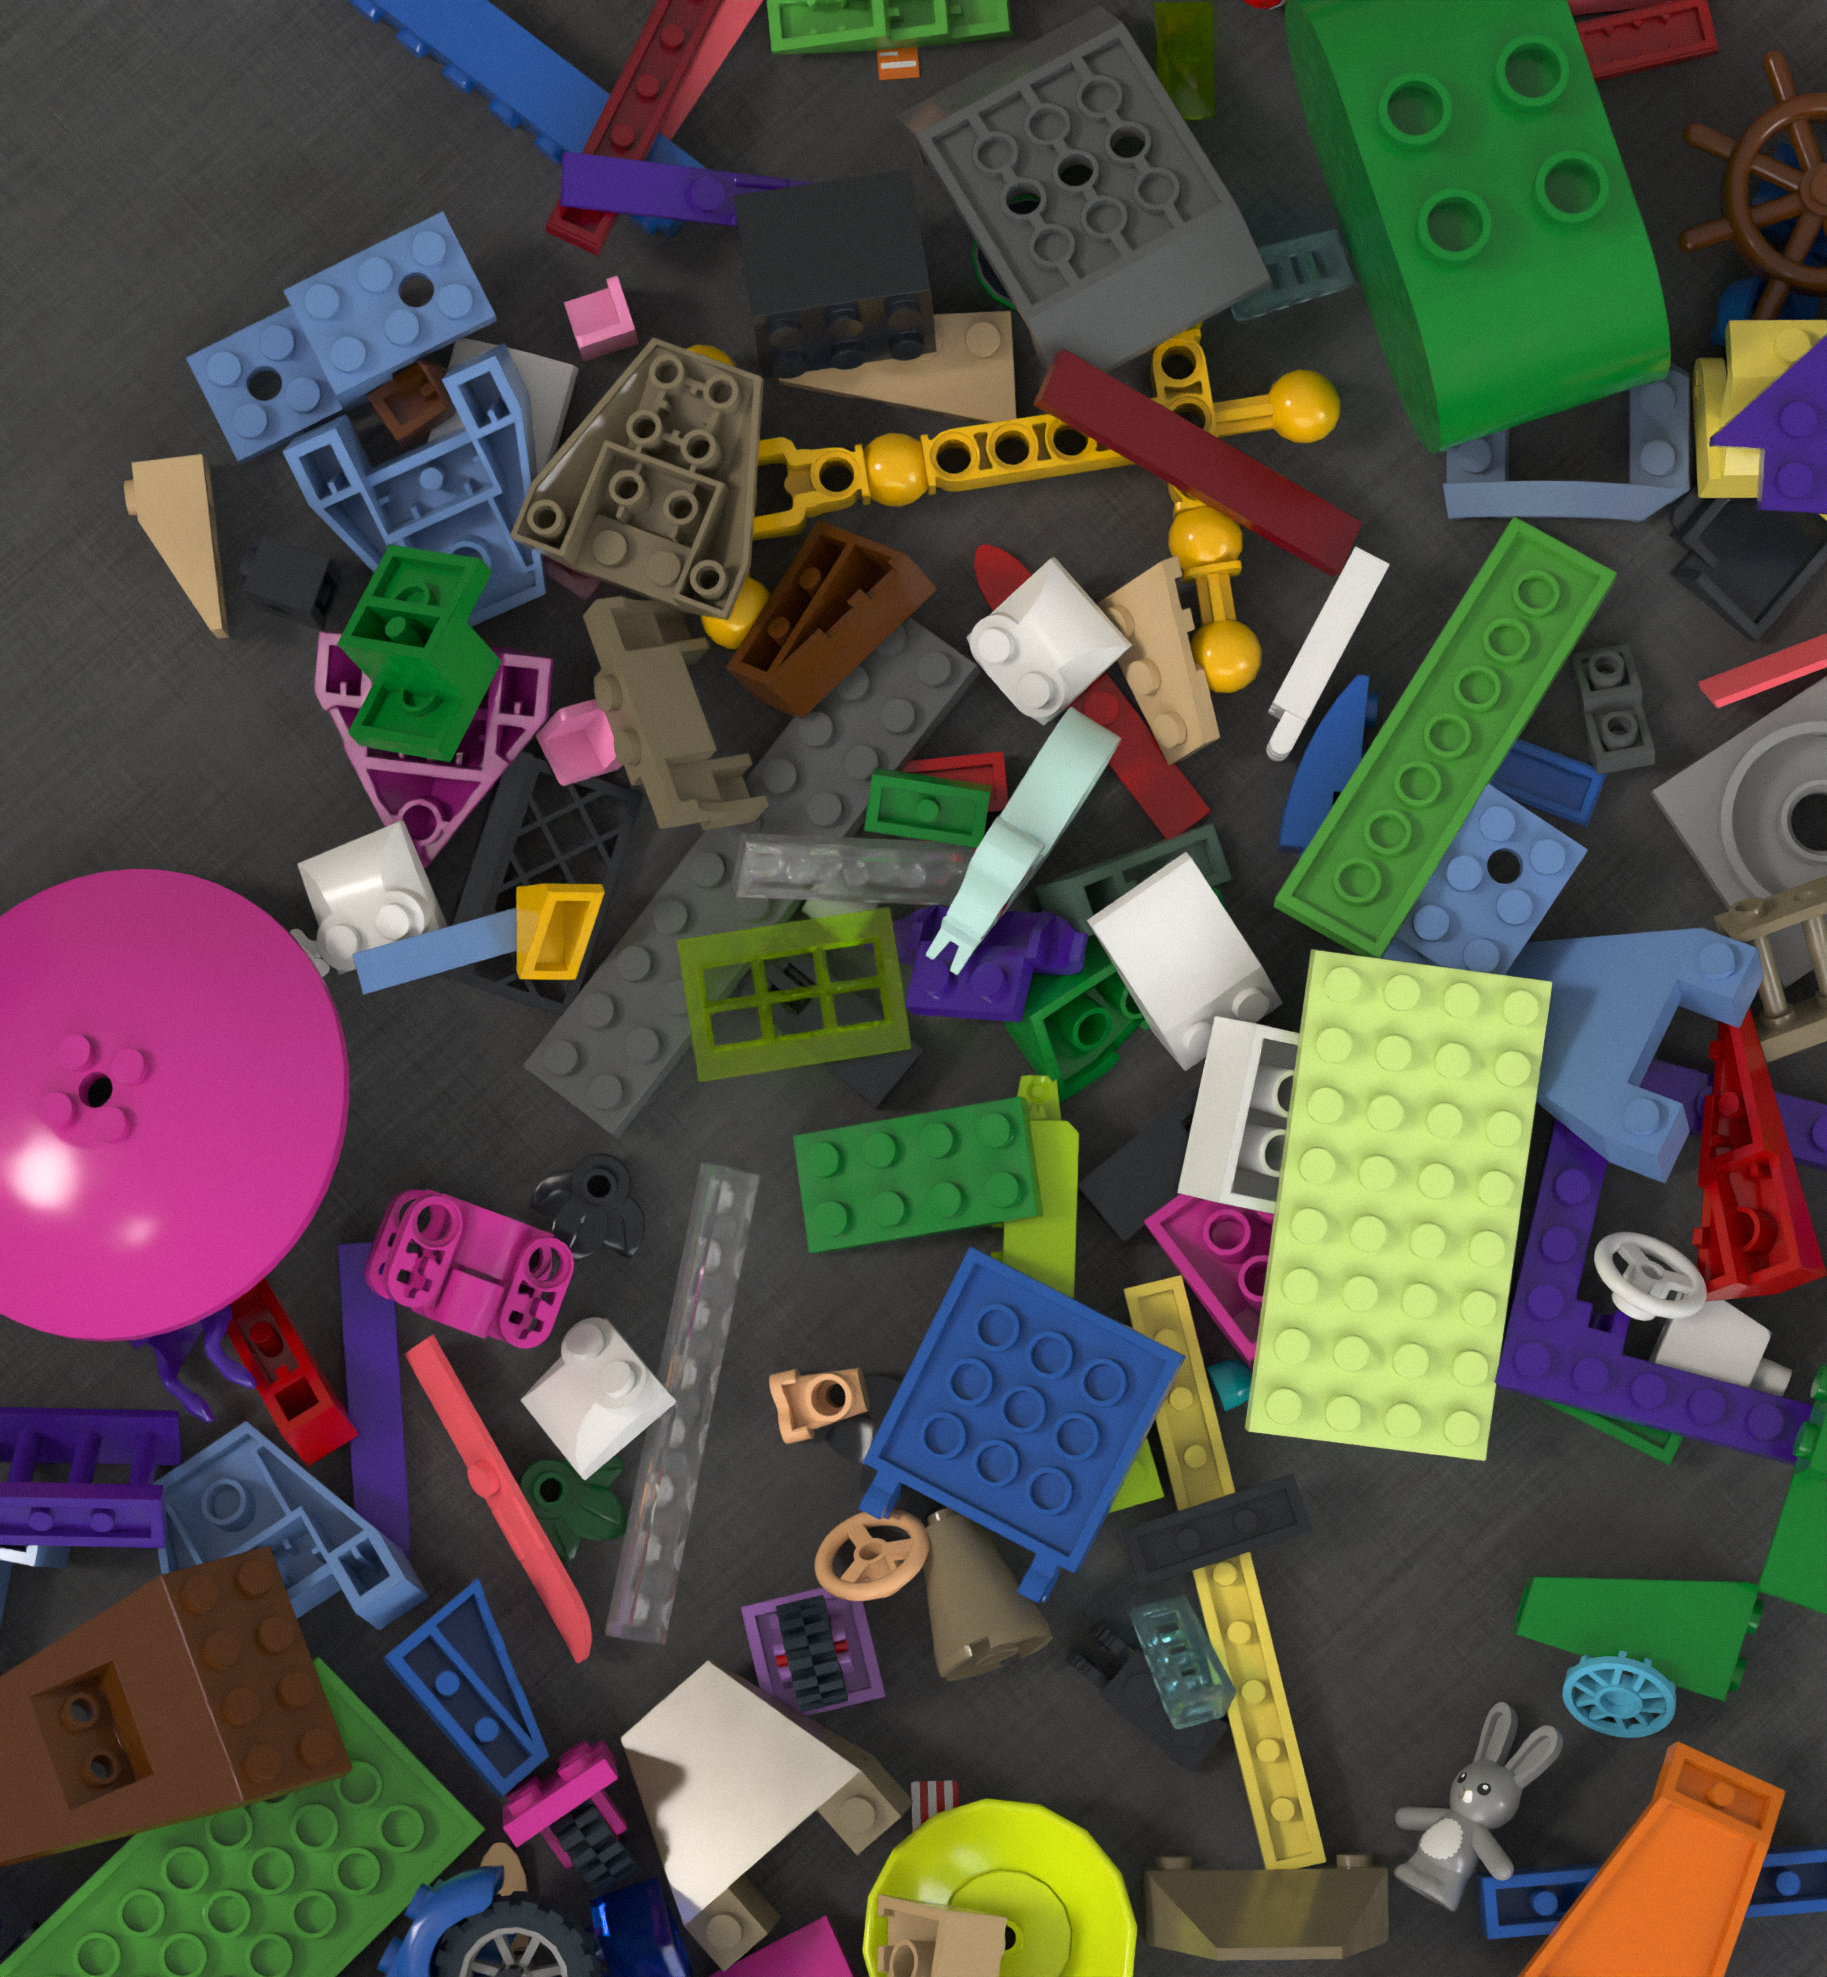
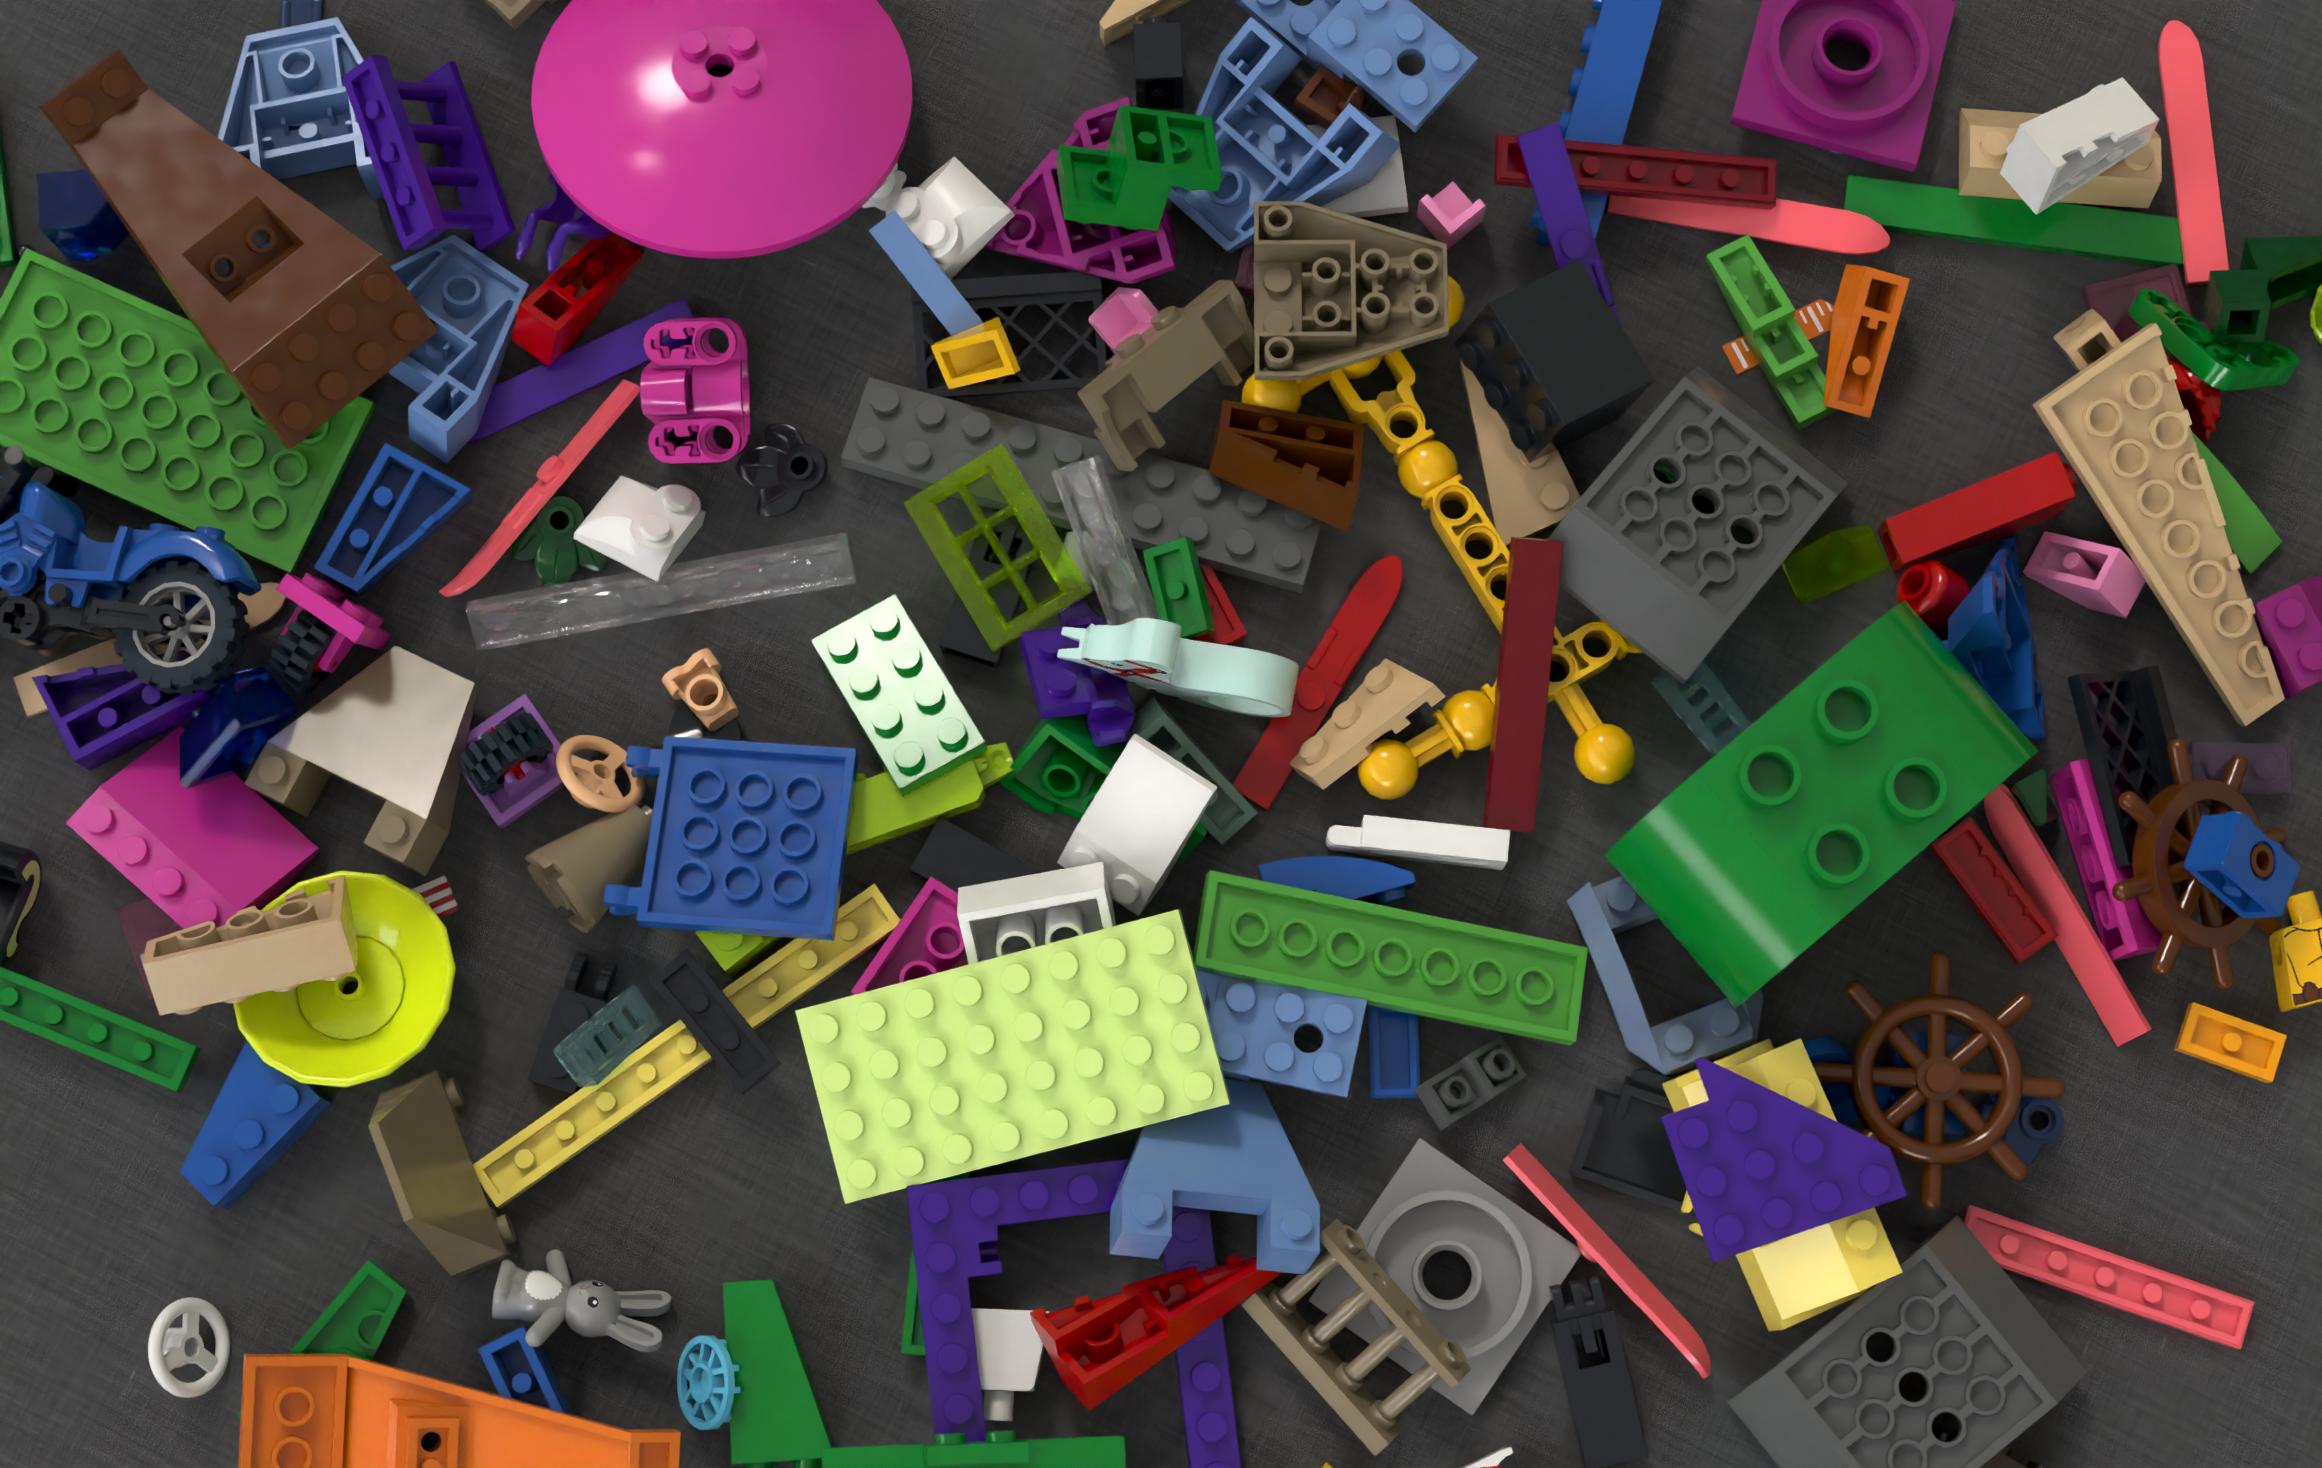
camera: 70 degrees right, 5 degrees down
white slope [966,557,1132,725] -> none
teal hinge [1206,1359,1252,1411] -> none
white piece [1594,1232,1707,1321] -> none

